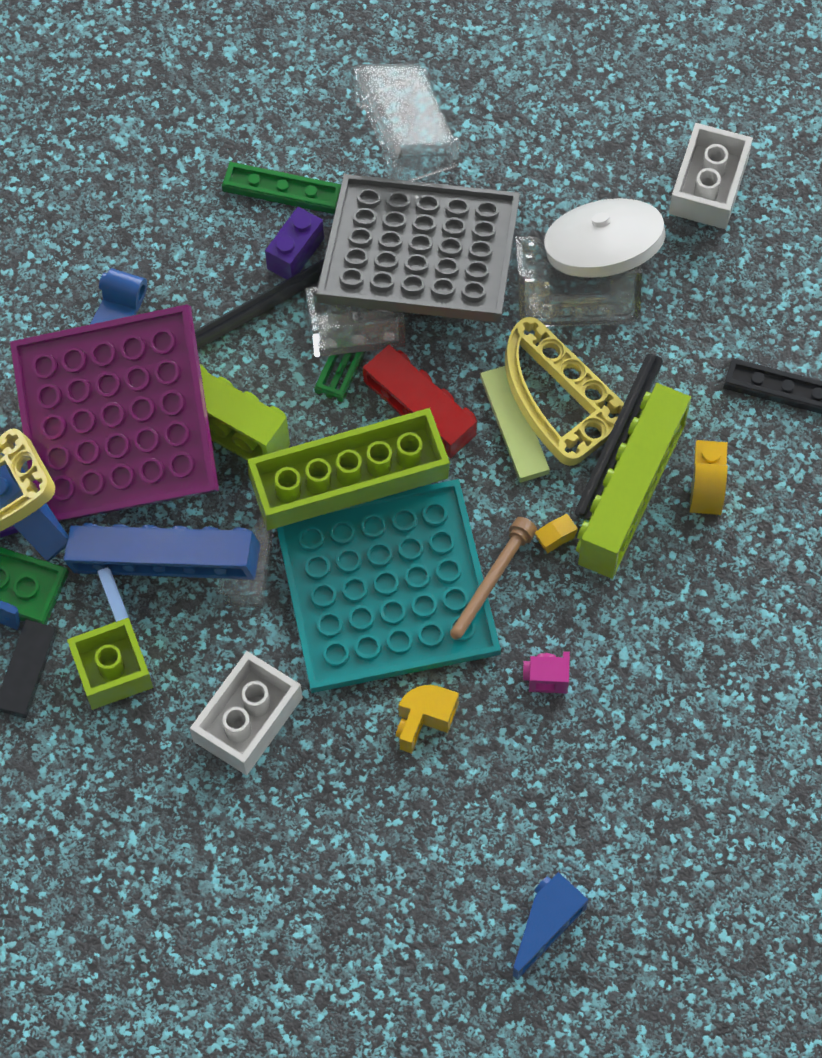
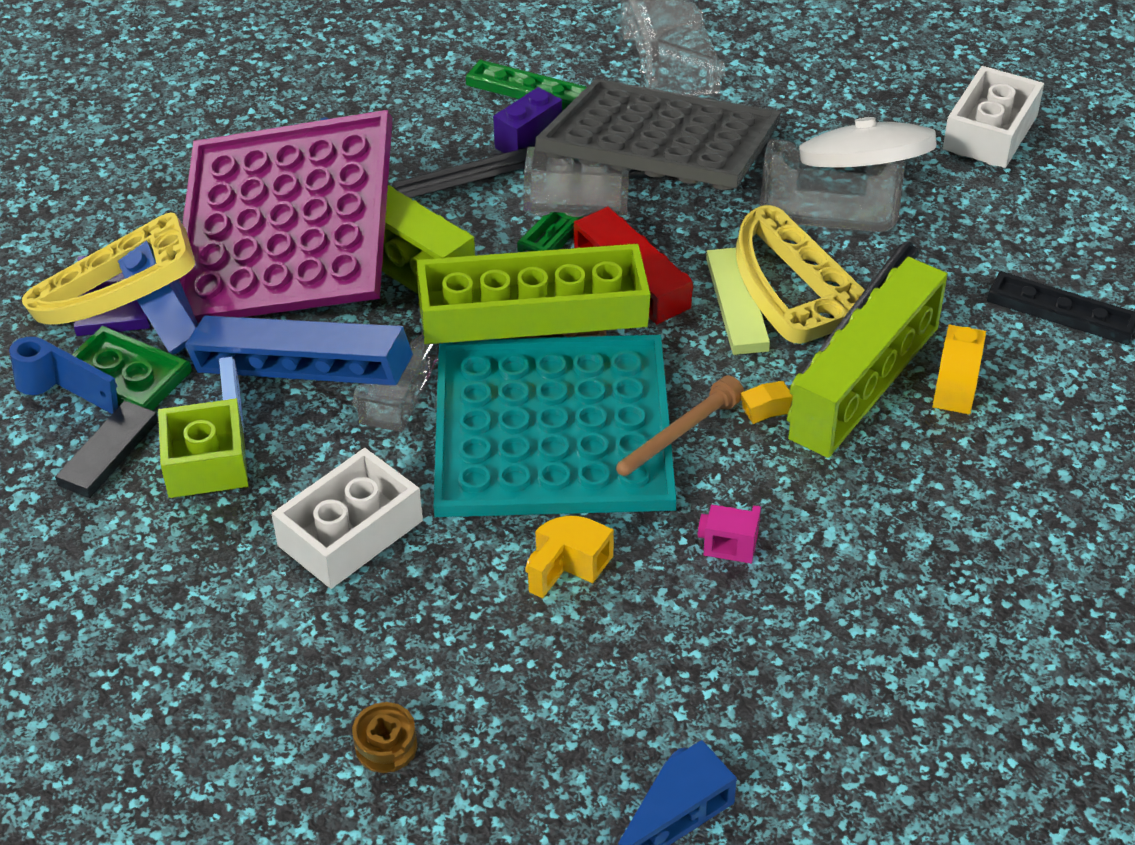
camera: 10 degrees right, 20 degrees down
none -> pearl gold wheel [352,702,418,773]

